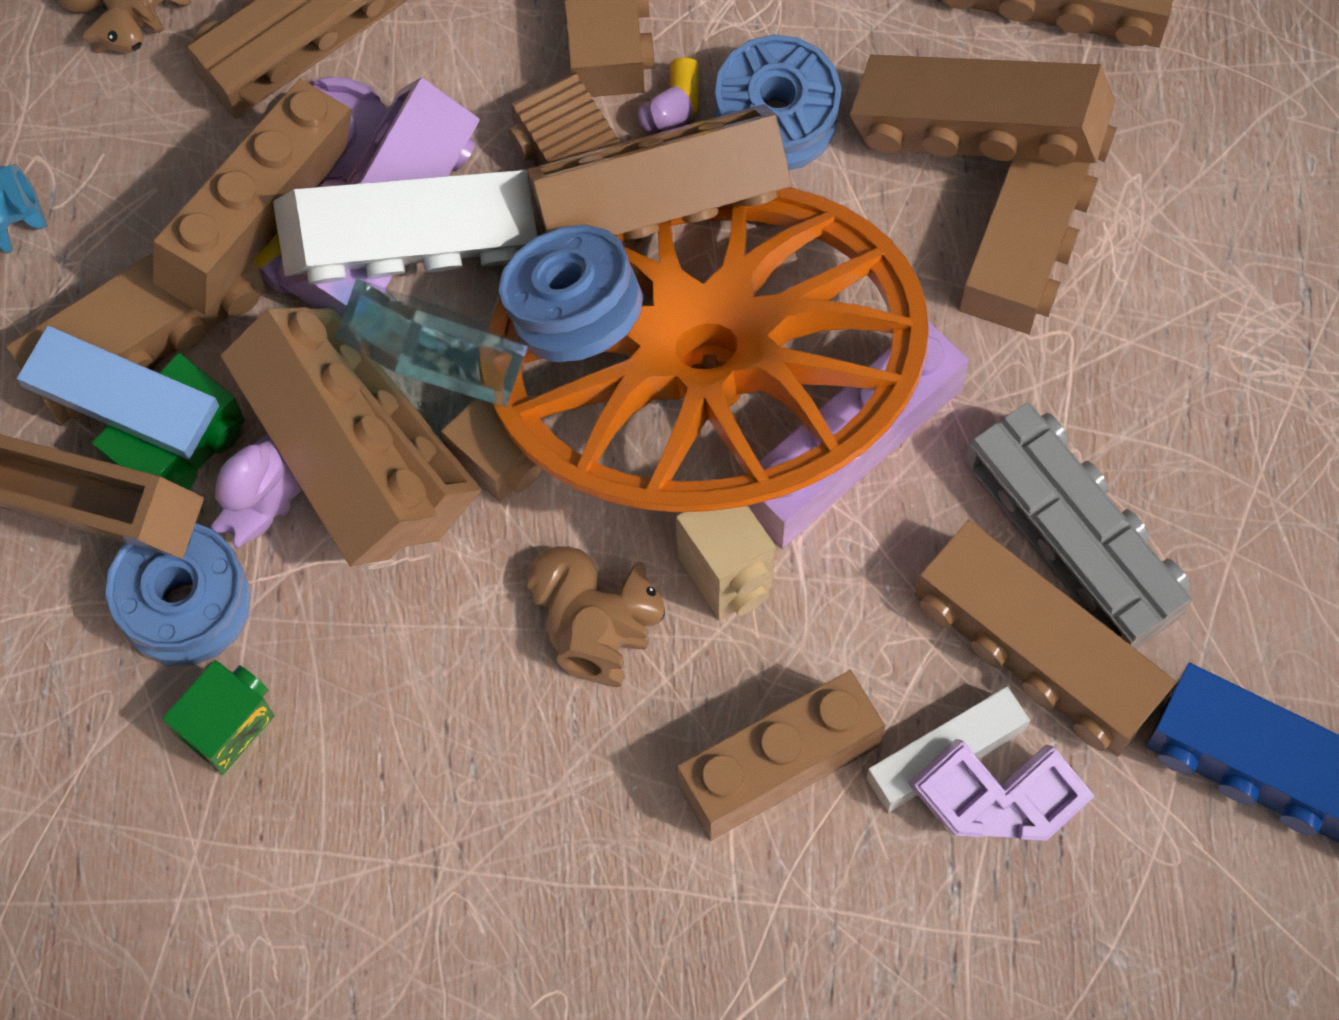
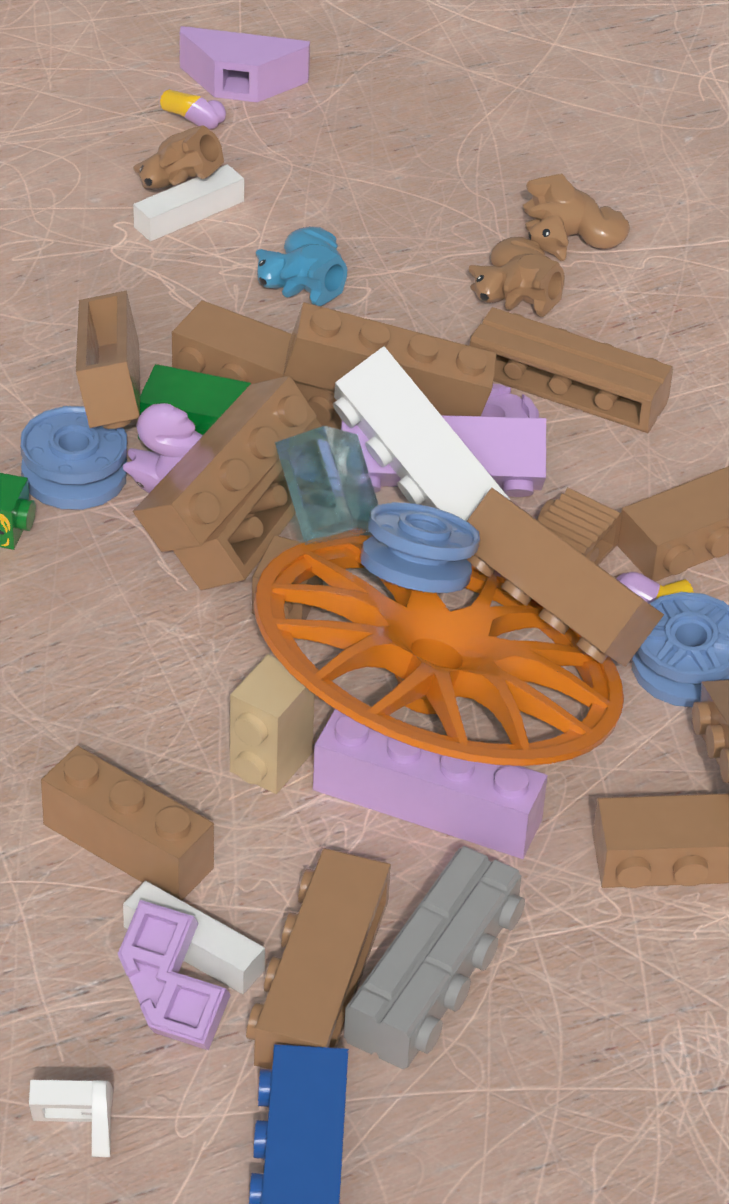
camera: 60 degrees right, 25 degrees down
light blue tile [16,326,219,460] -> none
medium nougat animal [526,546,665,687] -> none
none -> white tile [29,1080,113,1157]

